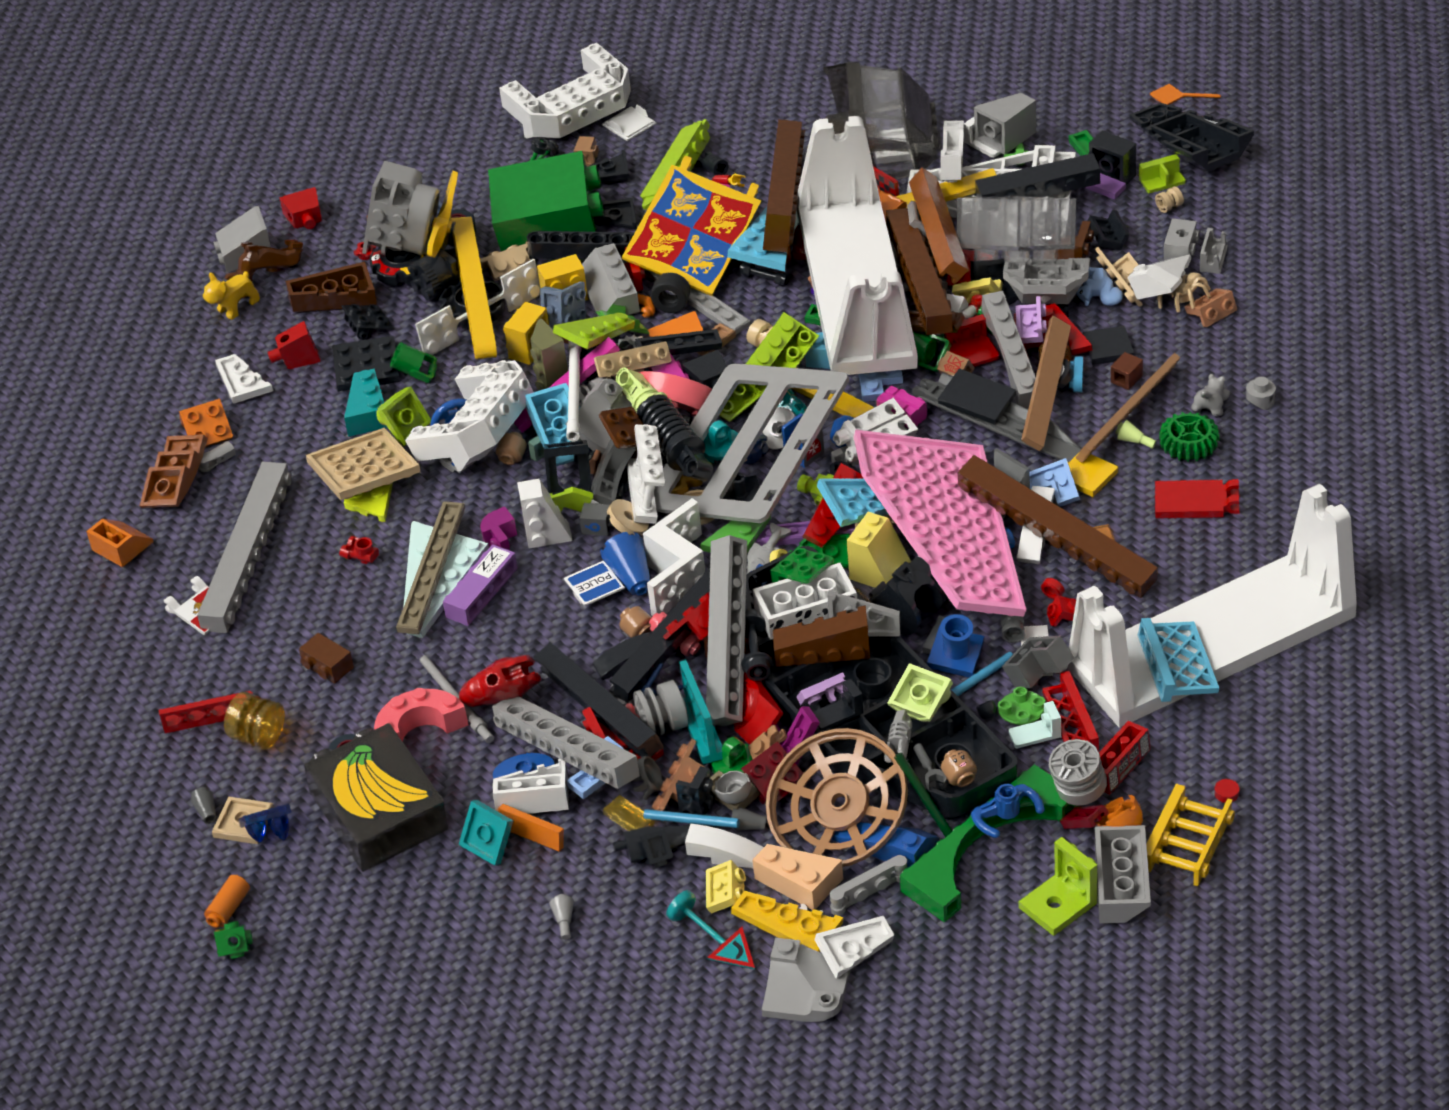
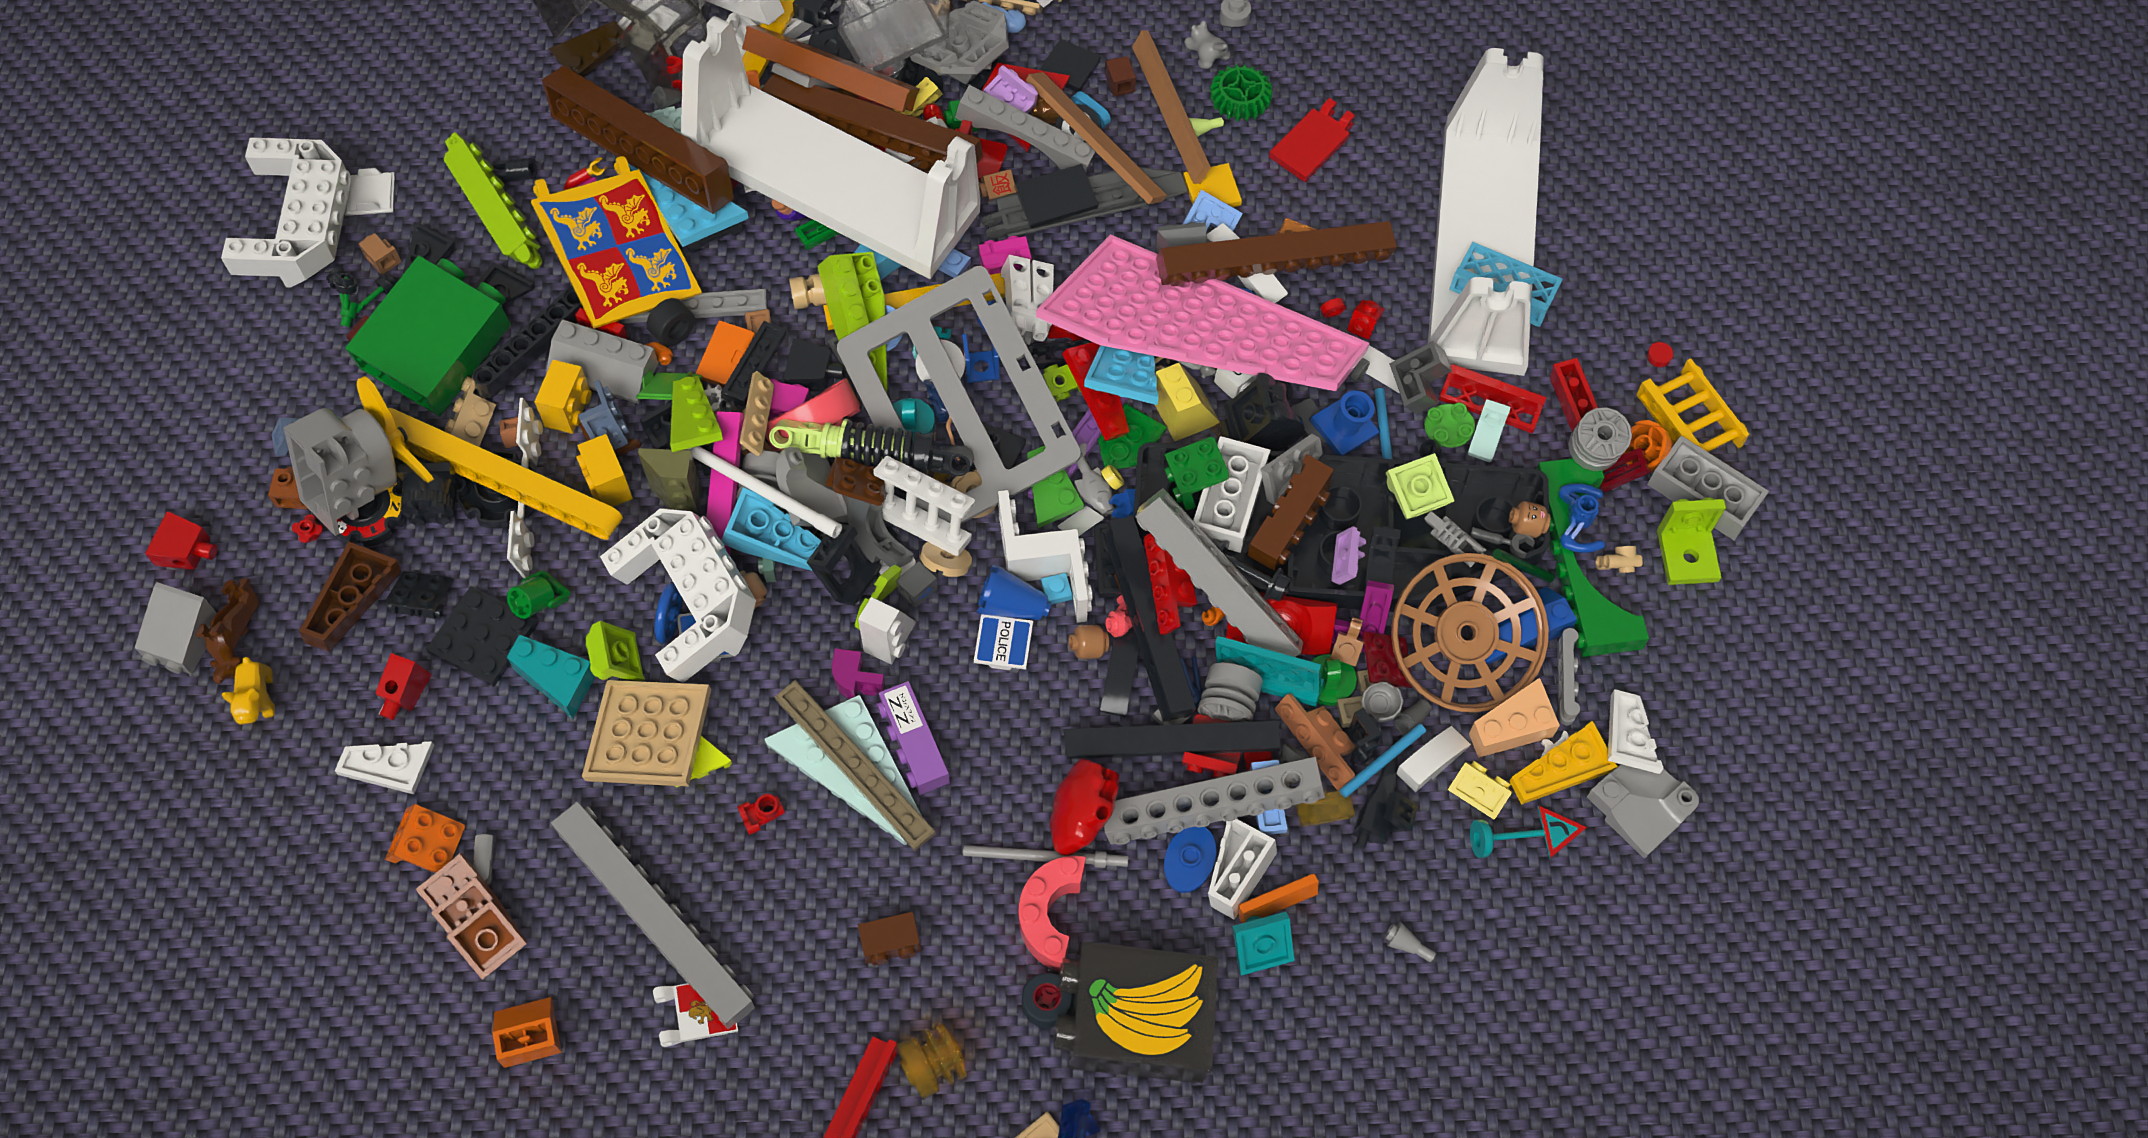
camera: 60 degrees left, 20 degrees up
none -> tan plate [1596,546,1643,573]

